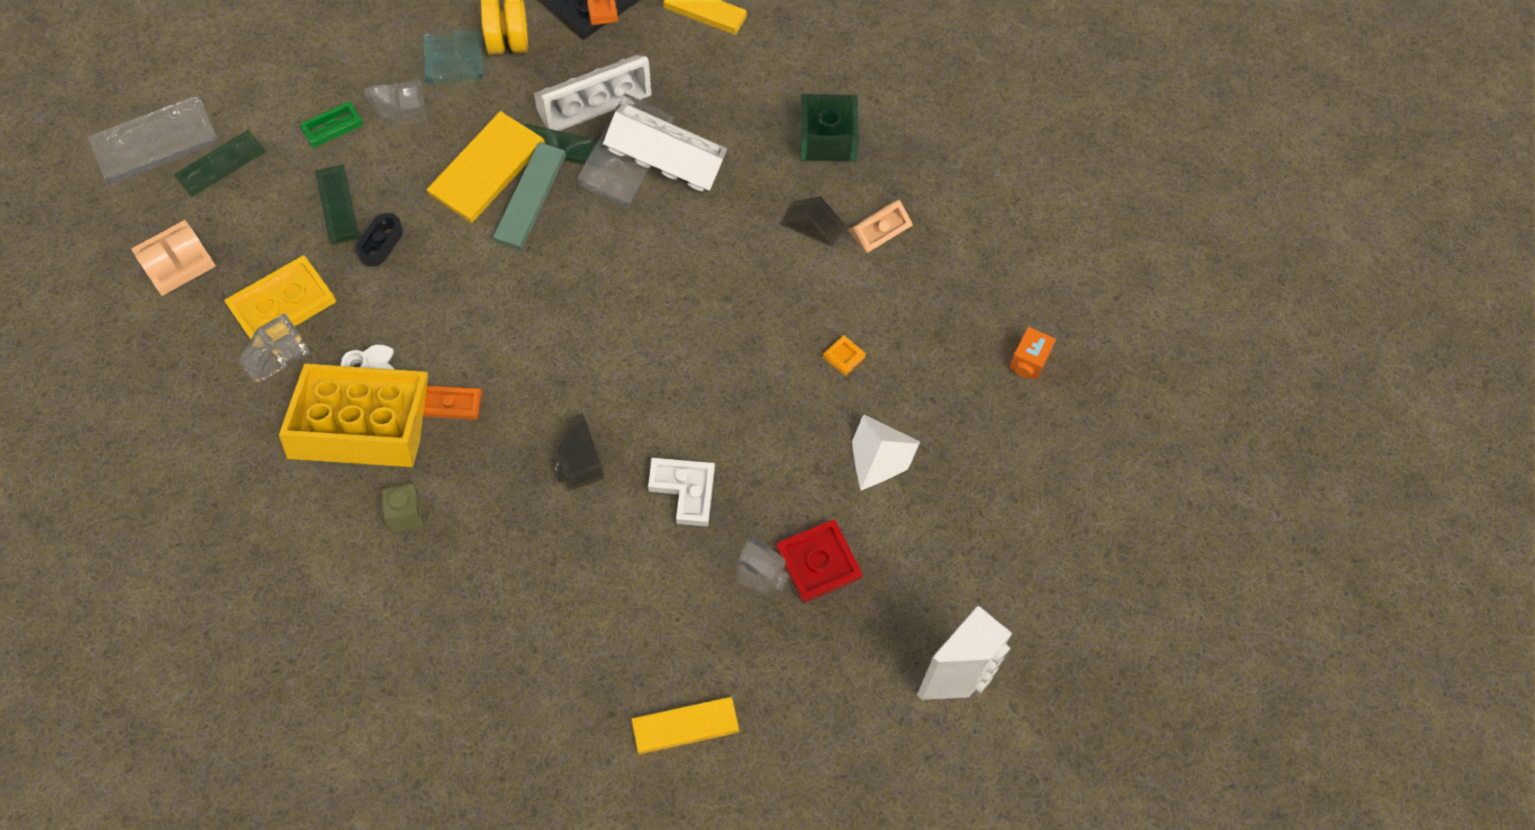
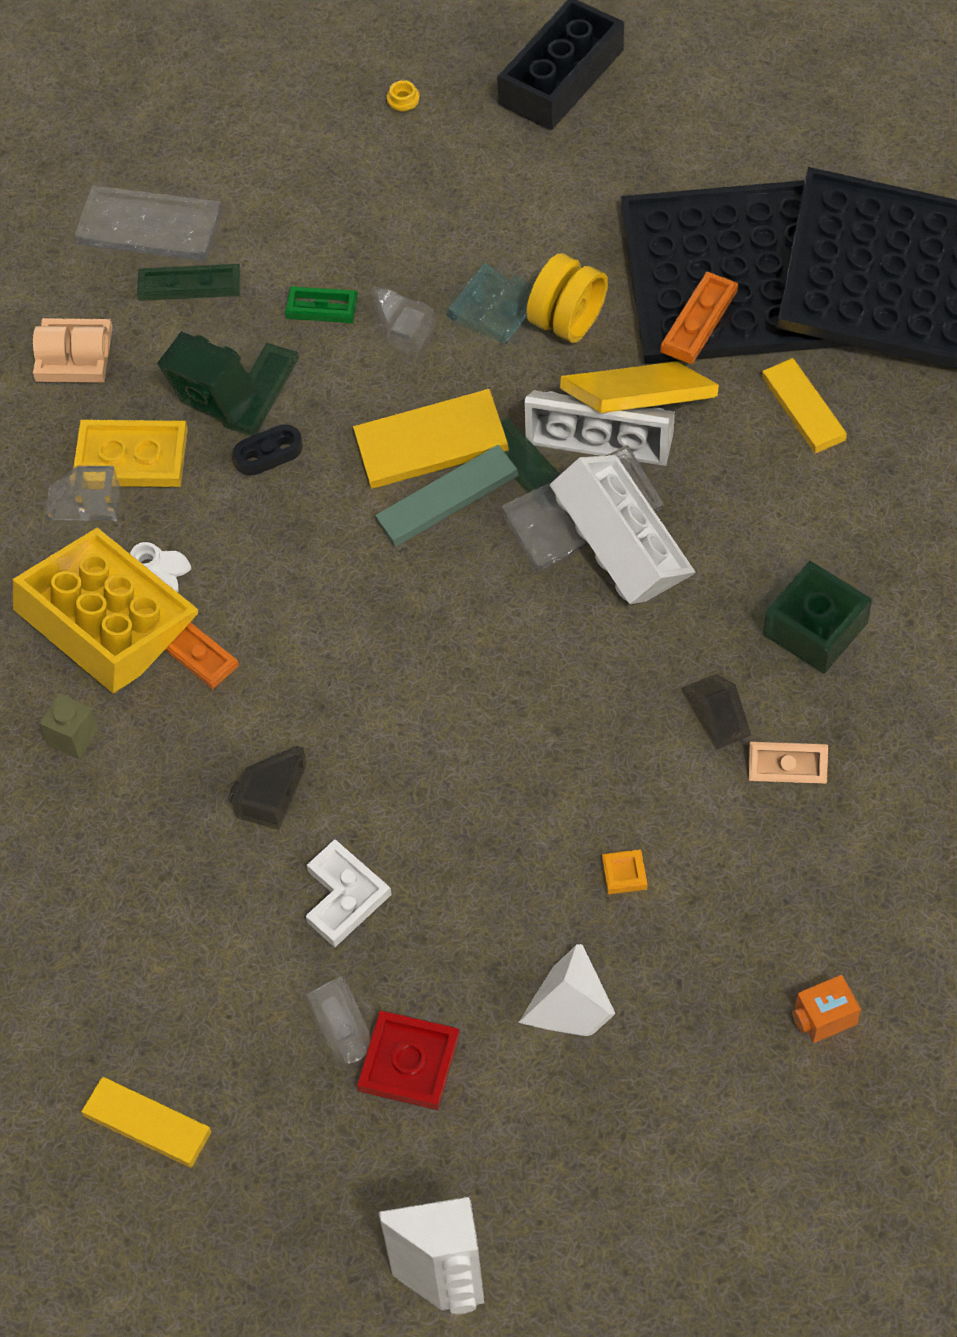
camera: 45 degrees right, 5 degrees down
none -> clear green brick [157,331,259,427]
none -> yellow tile [560,361,719,413]

